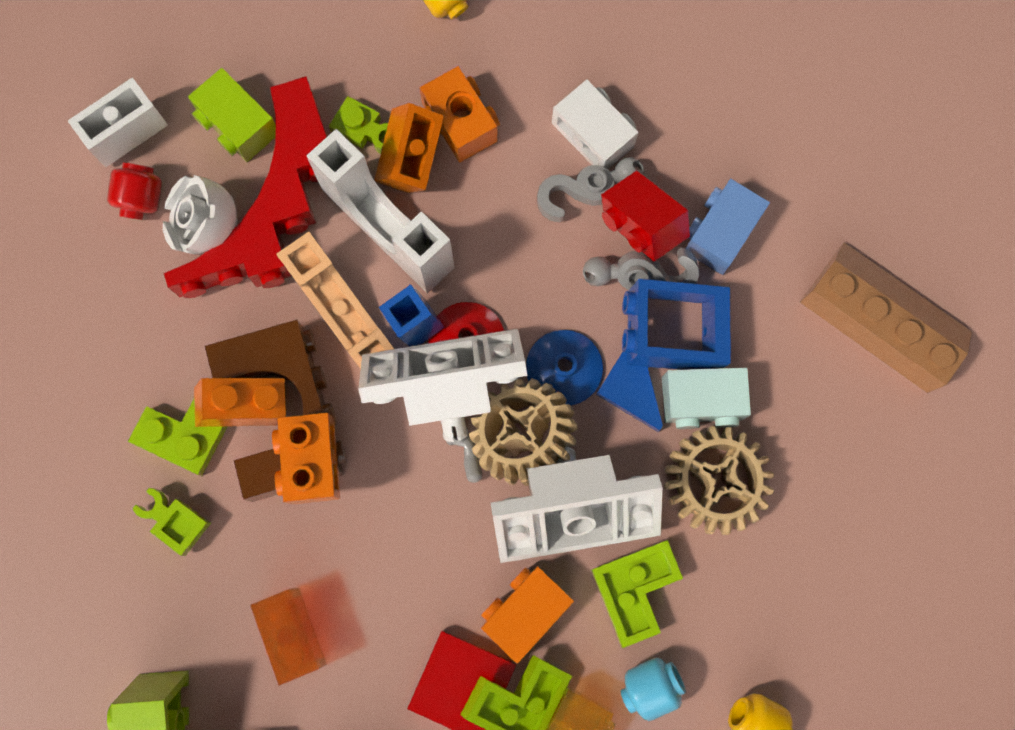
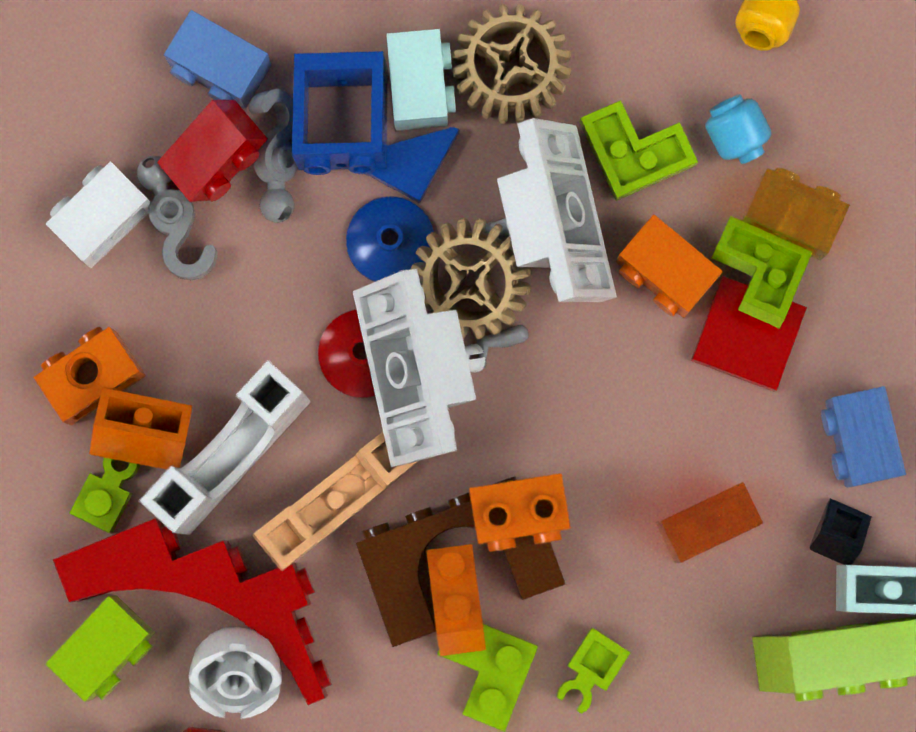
camera: 90 degrees left, 5 degrees up
blue brick [379,284,445,347] -> none

